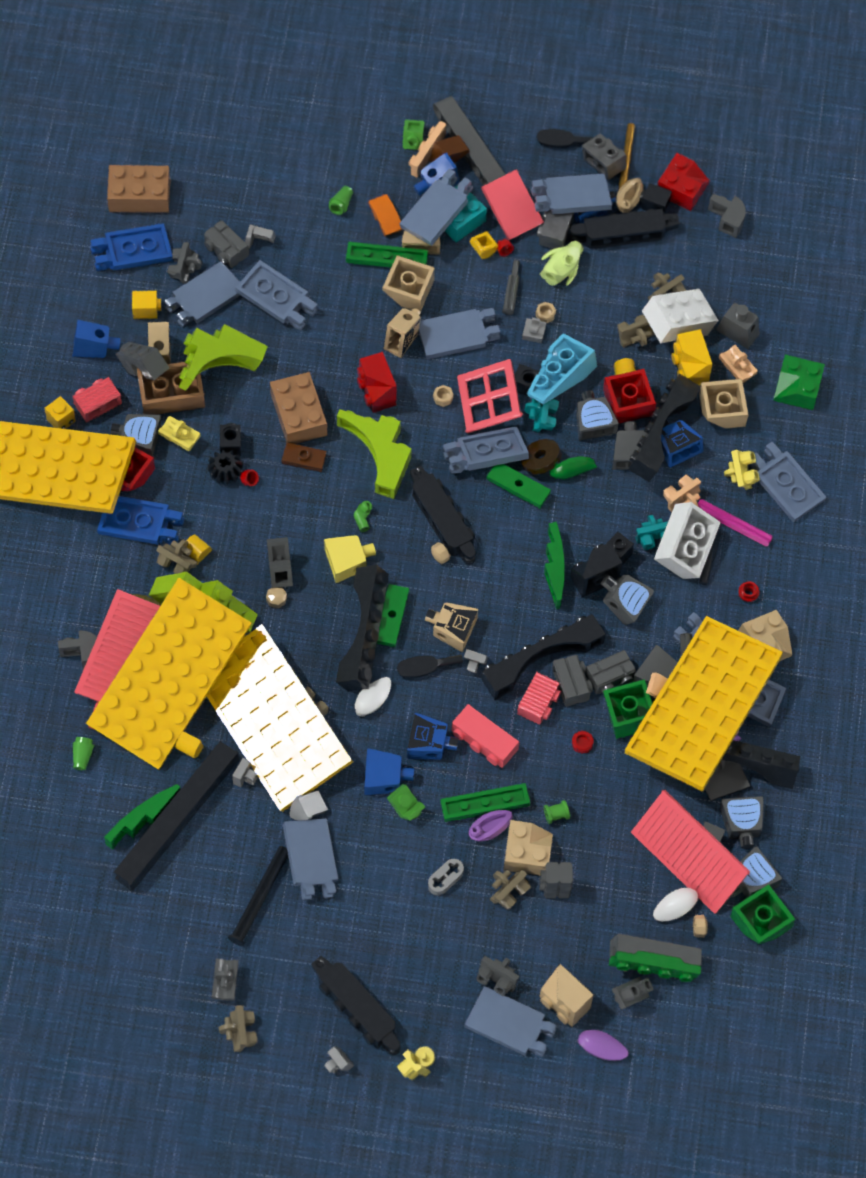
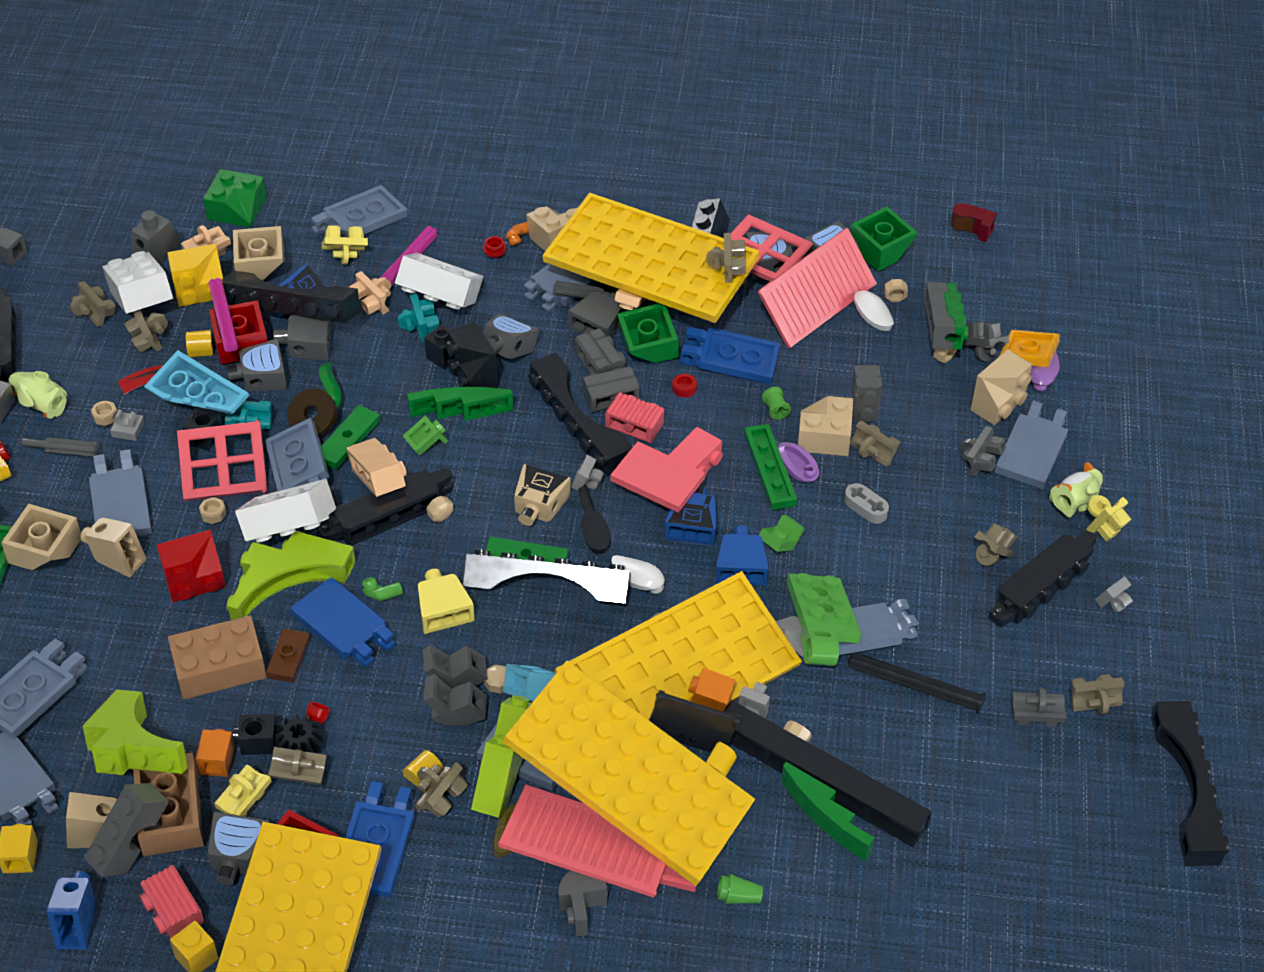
camera: 90 degrees left, 15 degrees down
none -> red sticker [118,365,163,394]
none -> orange brick [195,729,235,777]
none -> dark pink axle [208,278,238,352]
none -> white brick [235,479,336,543]
none -> dark tan hips [268,747,327,785]
none -> blue tile [290,577,395,668]
none -> light nougat brick [346,438,407,497]
none -> bright green bracket [402,415,448,455]
none -> dark grey brick [423,674,487,726]
none -> medium azure brick [503,664,556,701]
none -> orange arm [506,222,529,246]
none -> coral tile [611,442,705,513]
none -> black door [649,690,742,753]
none -> blue tile [680,327,780,384]
none -> orange brick [688,668,735,711]
none -> dark tan hips [706,233,746,283]
none -> coral window [731,215,813,282]
none -> tan tile [783,721,812,742]
none -> bright green hinge [786,573,862,666]
none -> dark red leg [951,203,997,242]
none -> dark tan hips [974,523,1018,566]
none -> light orange tile [999,330,1060,367]
none -> yellowish green animal [1049,462,1103,517]
none -> black arch [1151,701,1229,866]

